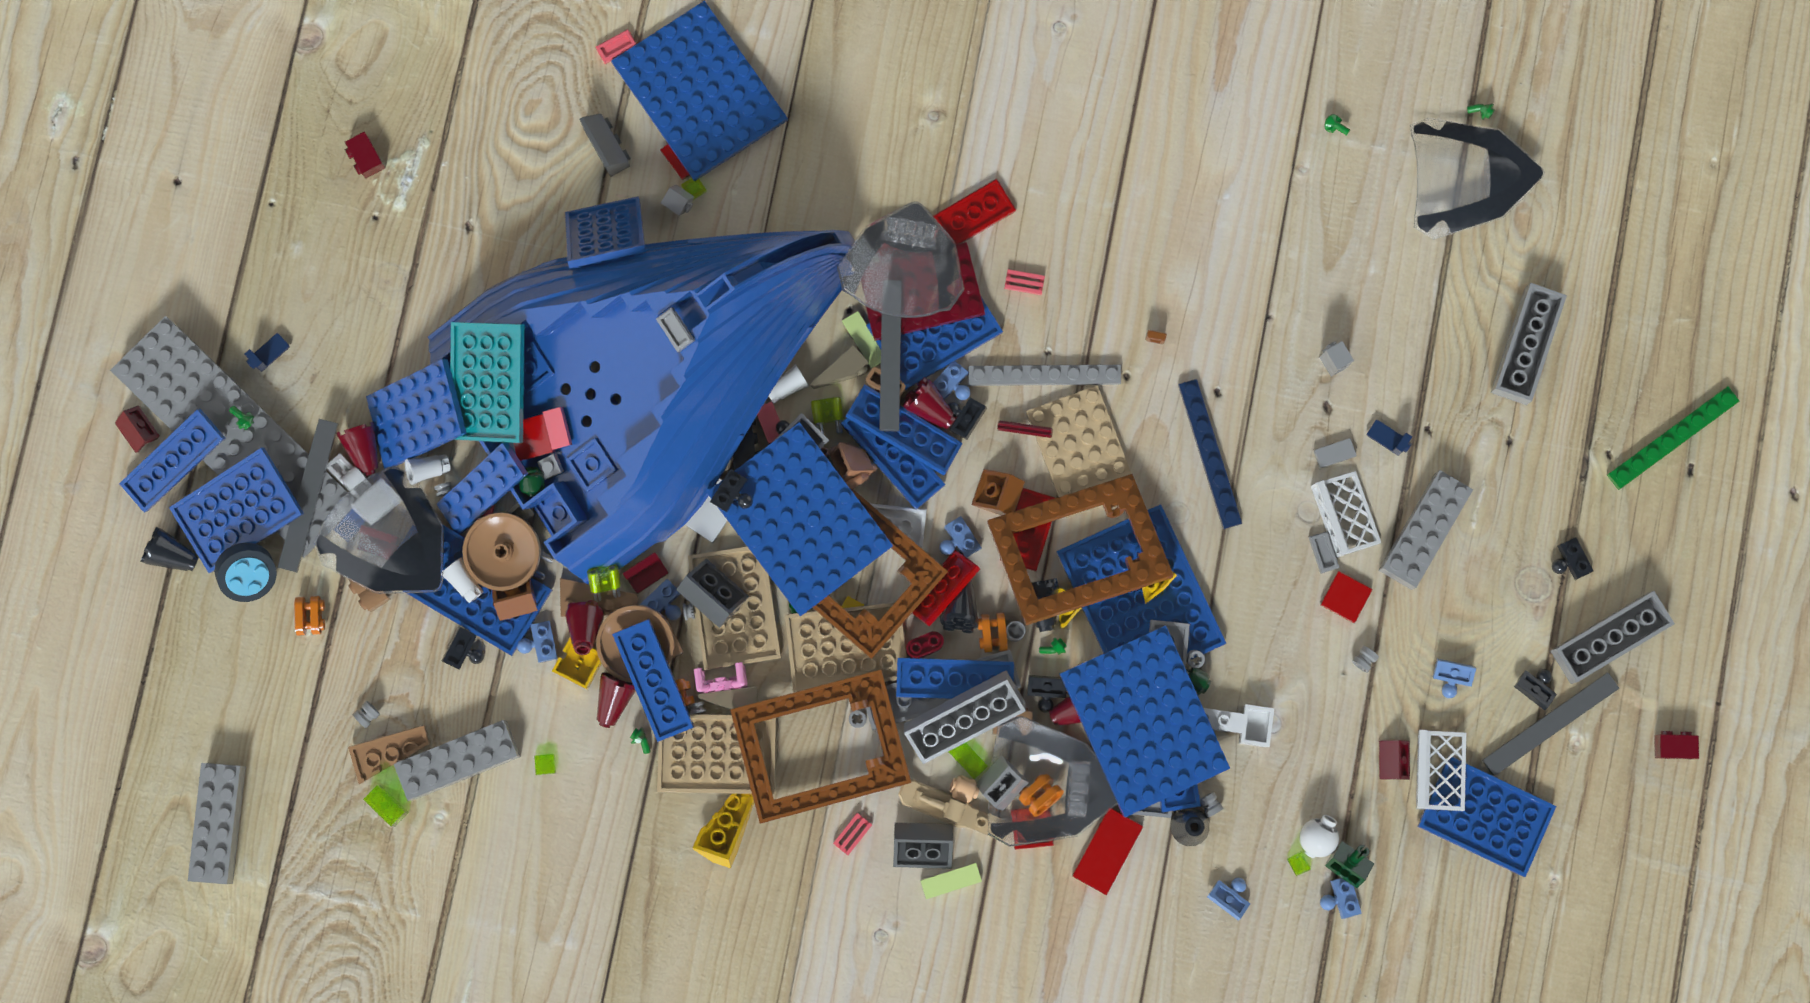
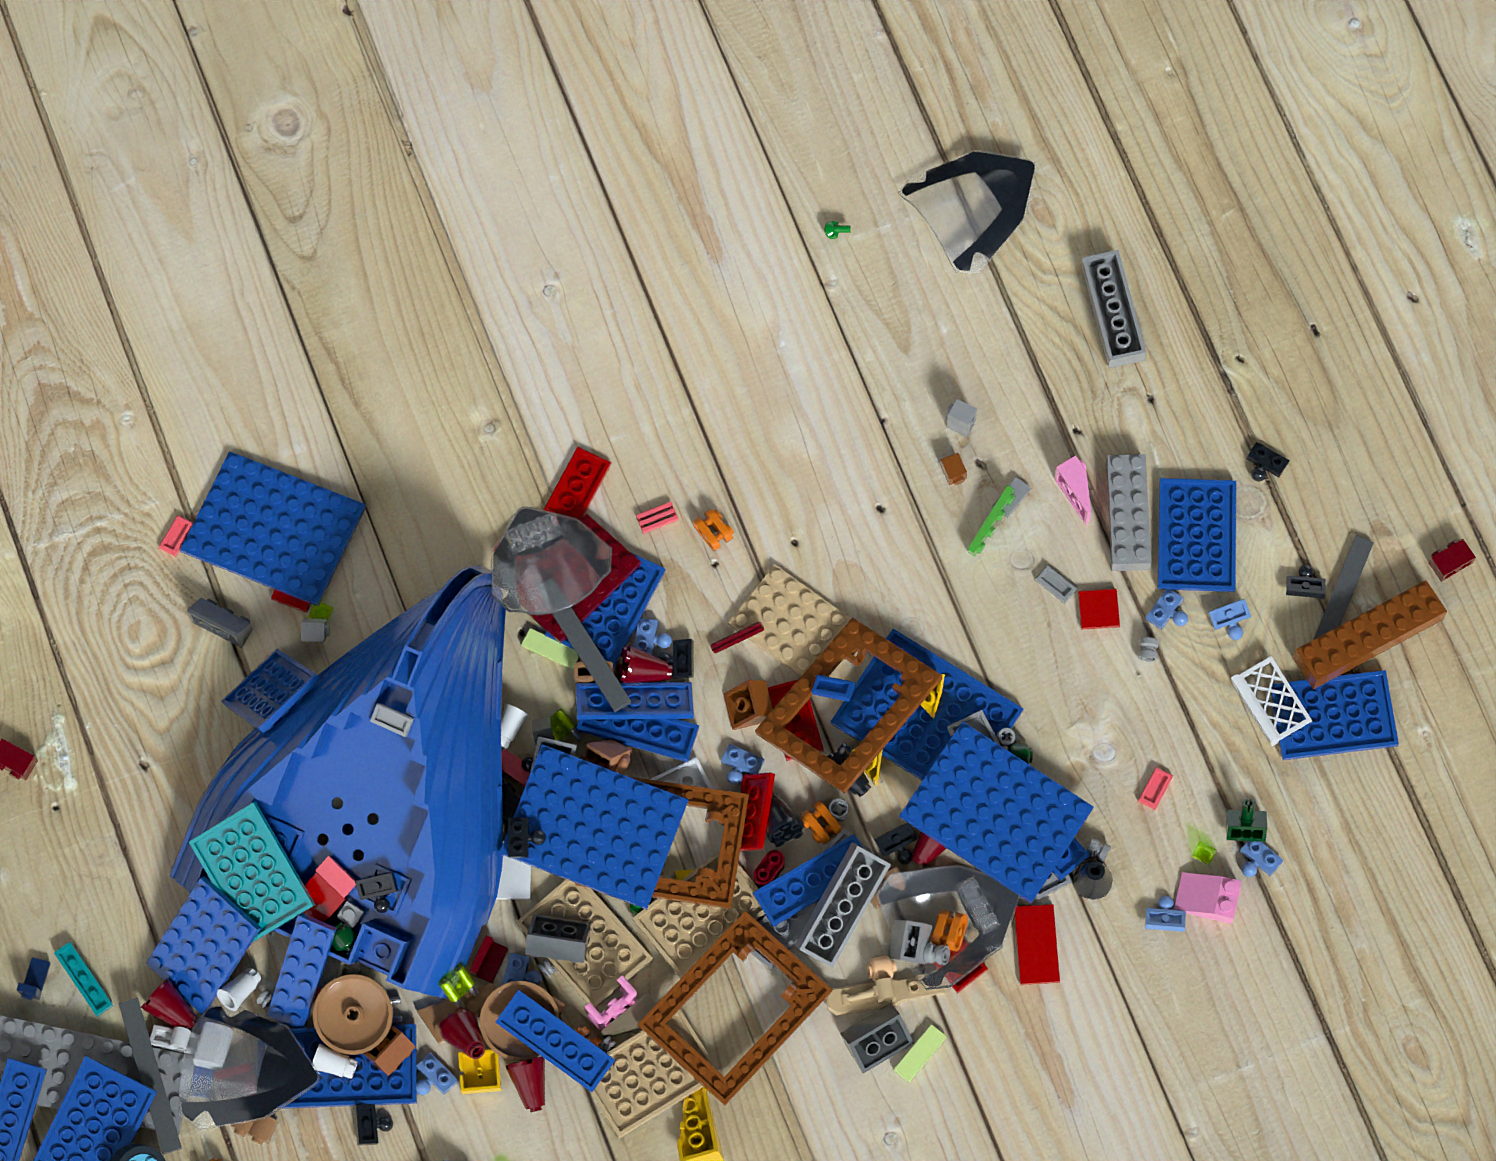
camera: 25 degrees left, 10 degrees down
green plate [229,406,254,430] -> none
green plate [630,727,651,754] -> none
dark tan slope [811,346,868,389] -> none
coral tile [833,813,872,855] -> none
light grey bush [849,710,867,728] -> none
clear neon green plate [948,742,988,779] -> none
light grey plate [968,365,1121,386] -> none
green plate [1039,637,1067,655] -> none
dark orange tile [1145,330,1167,345] -> none
dark blue plate [1178,379,1242,530] -> none
white plate [1203,704,1274,747] -> none
white brick [1300,815,1339,858] -> none
white fence [1311,471,1381,558] -> none
dark blue bracket [1366,420,1413,456] -> none
dark red panel [1379,740,1410,780] -> none
green plate [1467,103,1495,120] -> none
light grey brick [1551,591,1675,684] -> none
green plate [1607,386,1740,490] -> none
none -> teal plate [54,942,113,1017]
none -> black plate [355,872,399,913]
none -> dark grey panel [531,716,555,745]
none -> orange brick [692,508,734,552]
none -> blue tile [811,675,855,702]
none -> light grey wheel [923,943,950,965]
none -> dark orange brick [940,453,967,485]
none -> bright green plate [967,485,1016,557]
none -> bright pink slope [1055,455,1091,525]
none -> coral tile [1138,767,1173,810]
none -> medium blue plate [1145,589,1188,630]
none -> blue plate [1158,478,1236,592]
none -> bright pink slope [1174,872,1242,924]
none -> dark orange brick [1293,580,1447,689]

